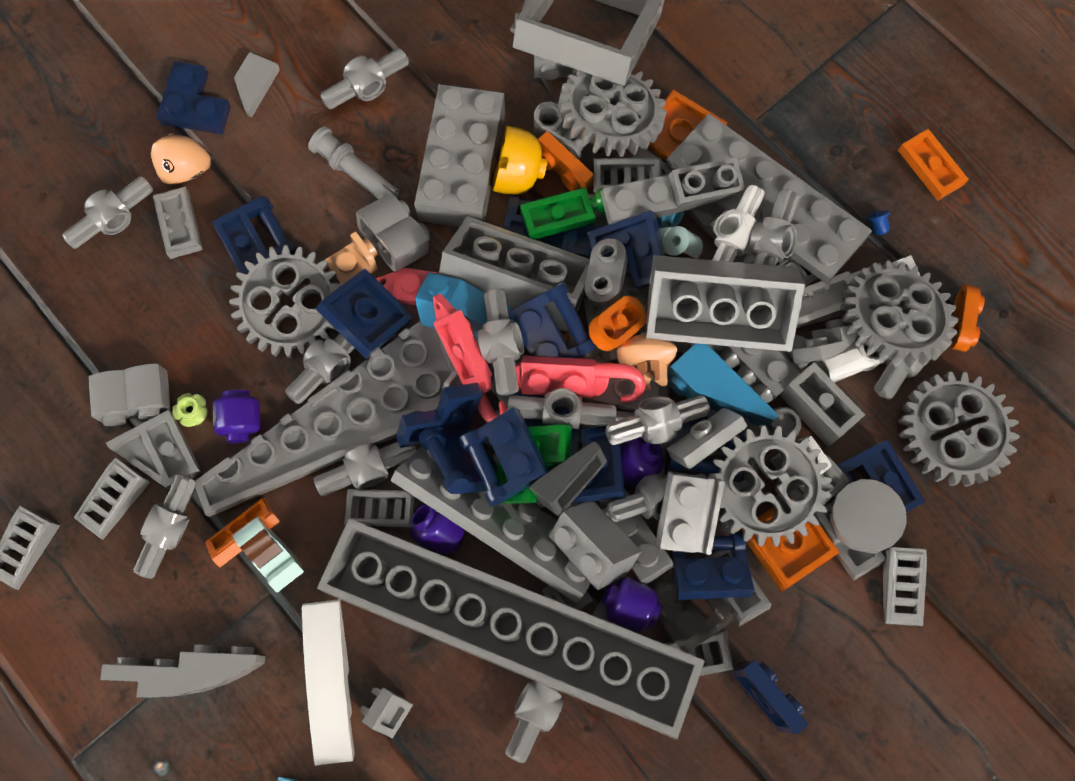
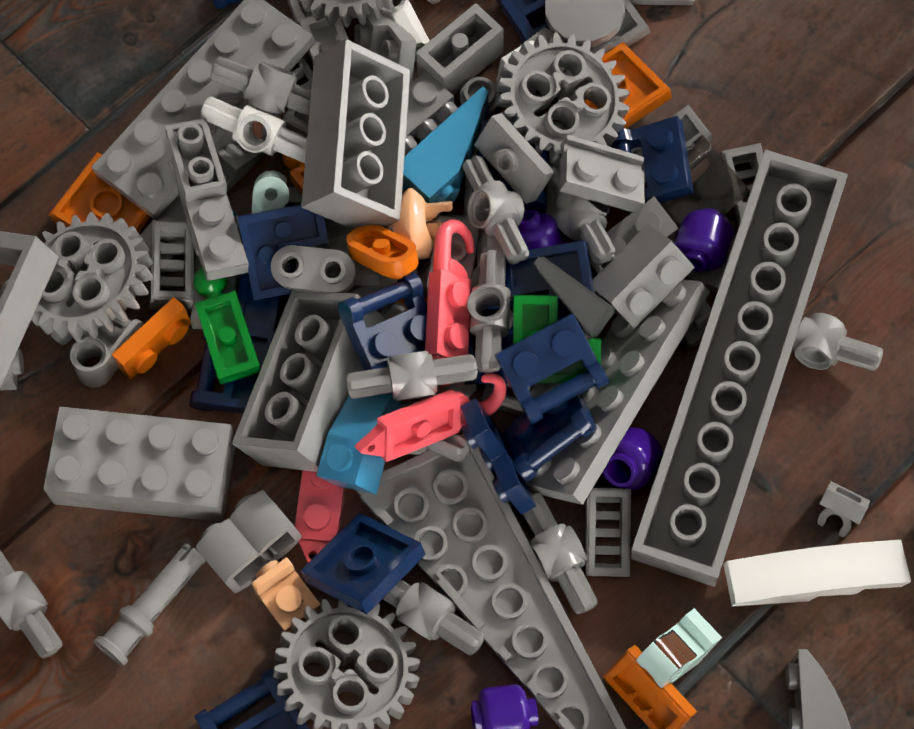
camera: 90 degrees left, 5 degrees down
yellow cylinder [492,126,547,195] -> none
dark blue plate [730,660,808,735] -> none

